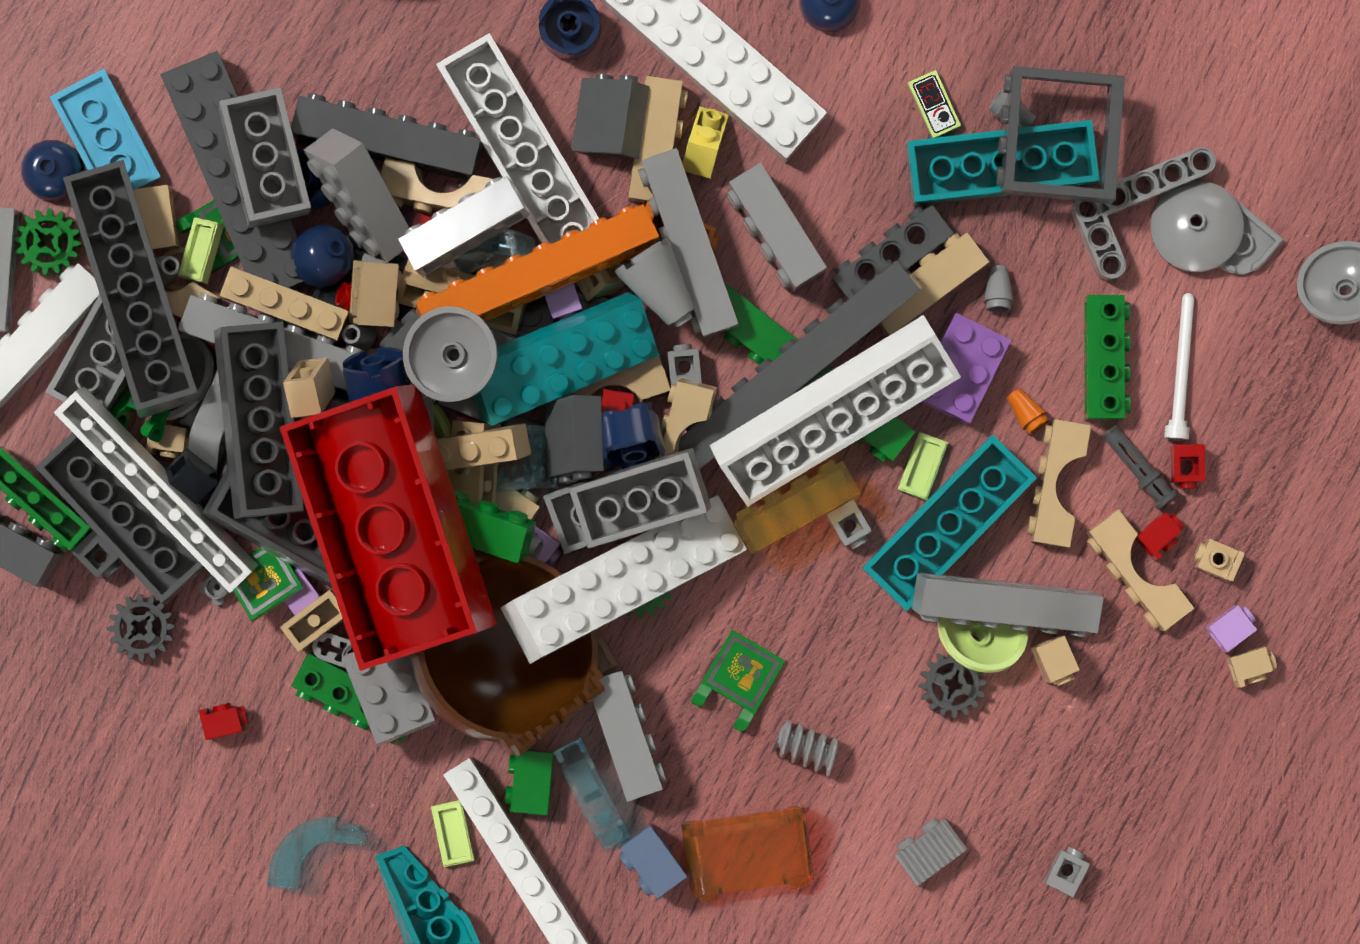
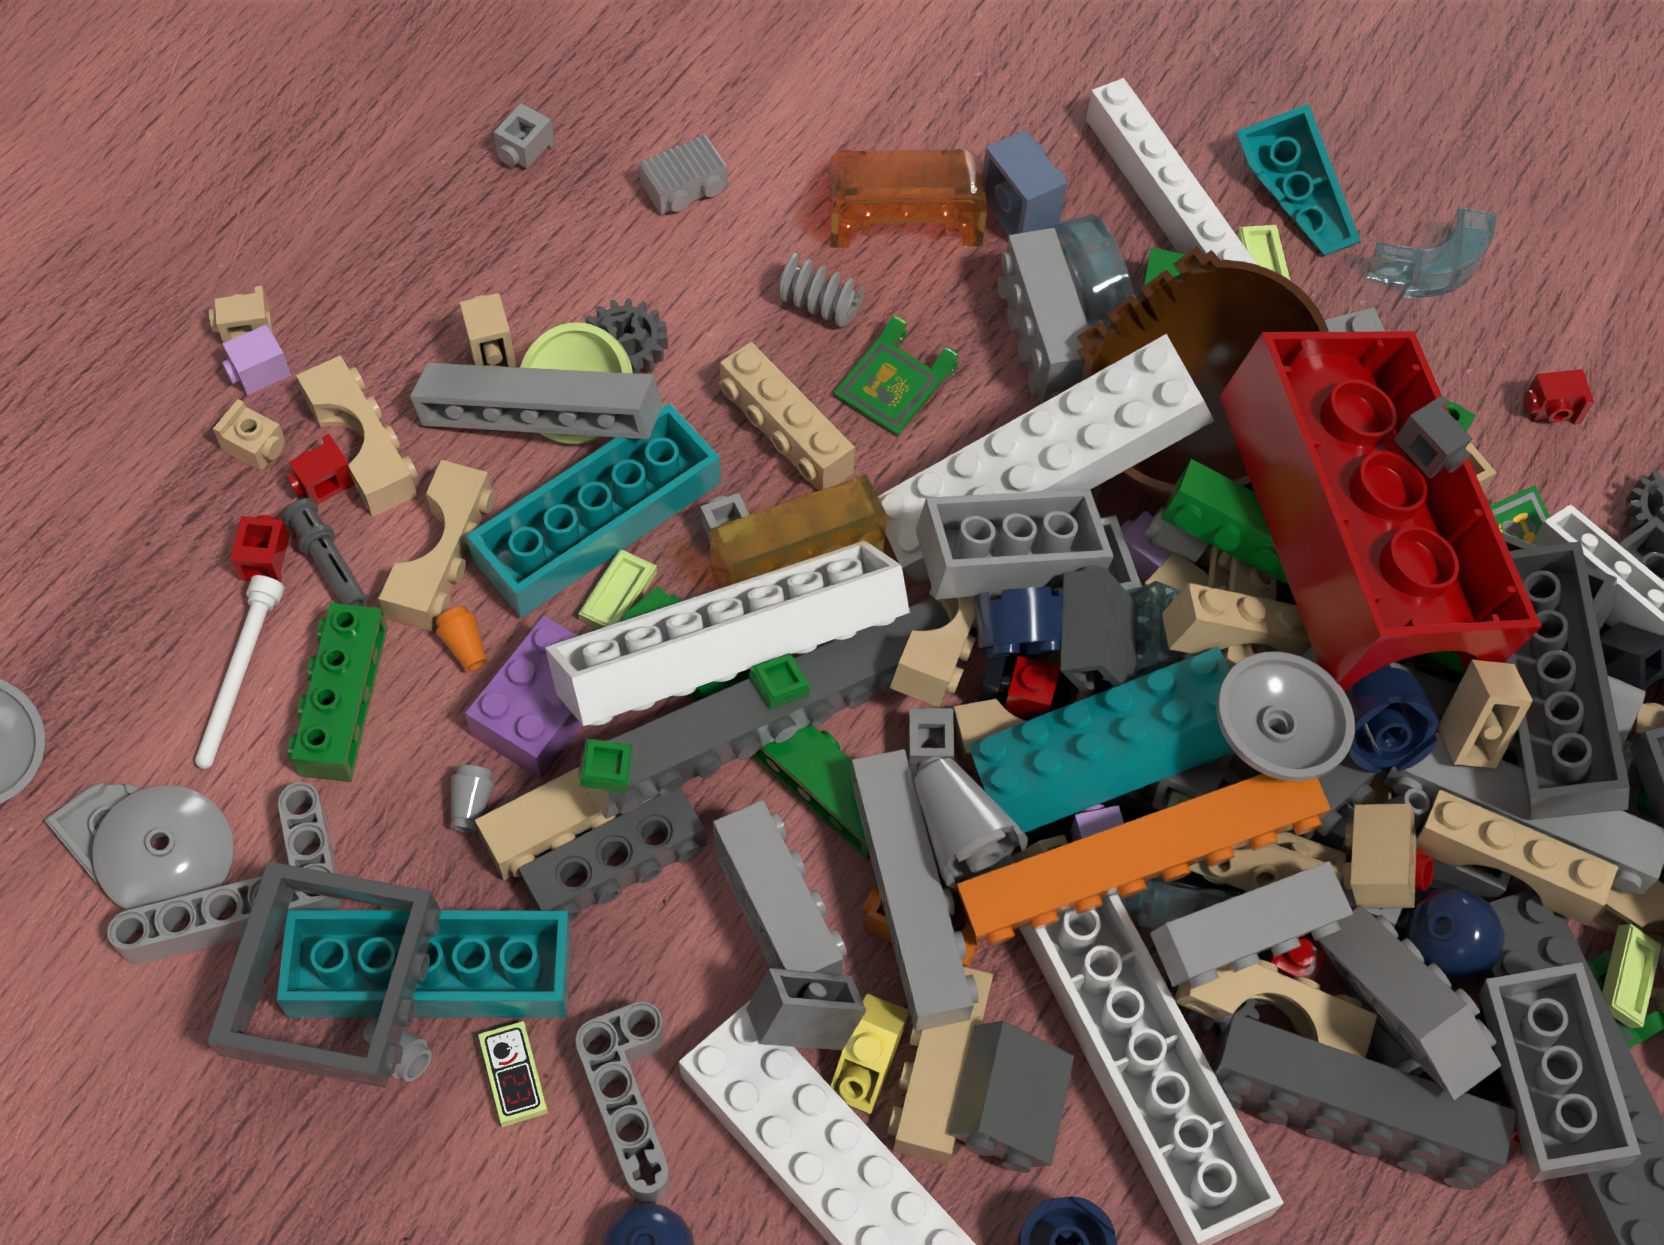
camera: 175 degrees left, 25 degrees down
none -> light grey beam [575,1001,671,1204]
none -> green tile [580,739,633,793]
none -> tan brick [719,341,855,495]
none -> flat silver brick [746,968,866,1050]
none -> green tile [749,653,811,710]
none -> dark grey brick [1393,395,1472,479]

